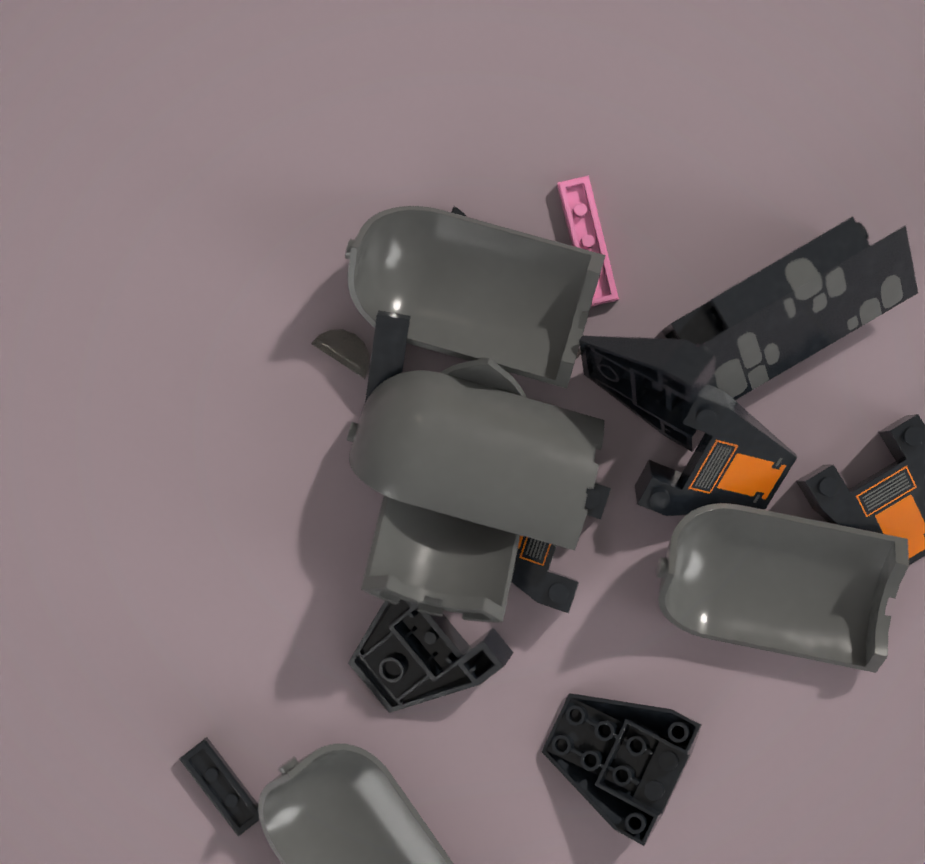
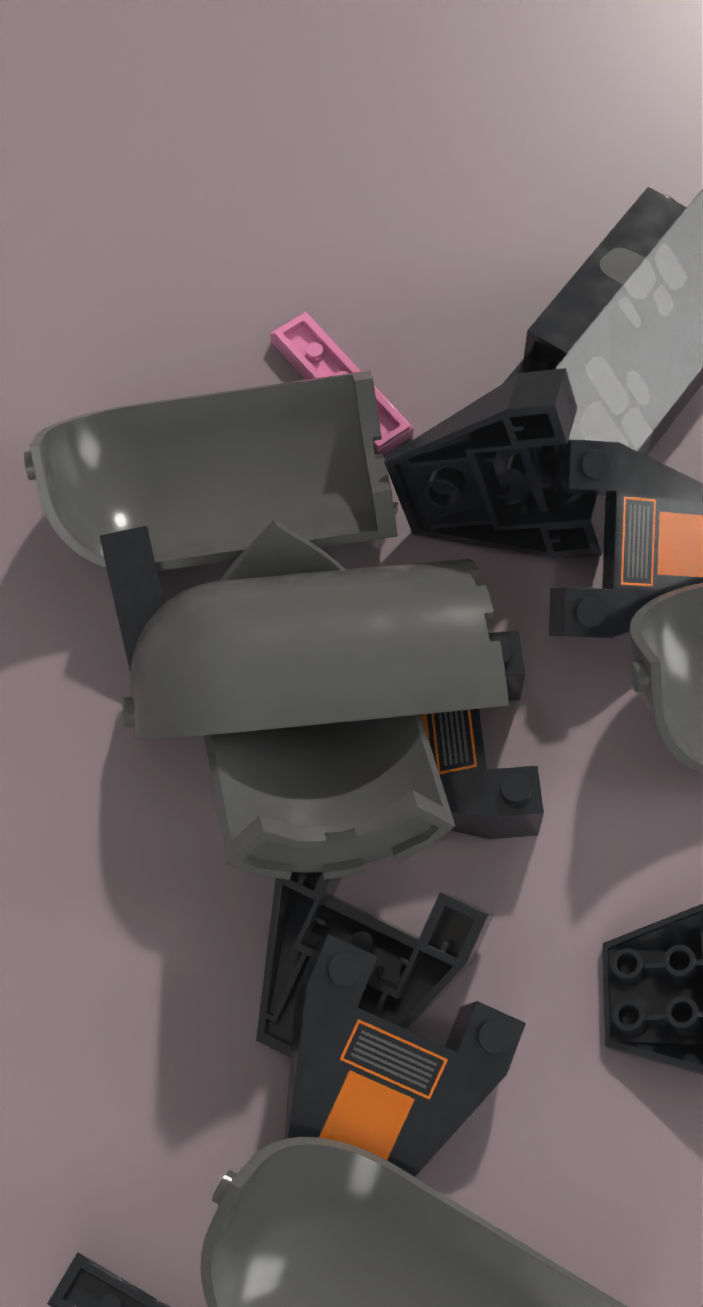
camera: 25 degrees left, 25 degrees down
clear smoke tile [311,330,370,379] -> none
none -> black wedge [284,934,526,1177]

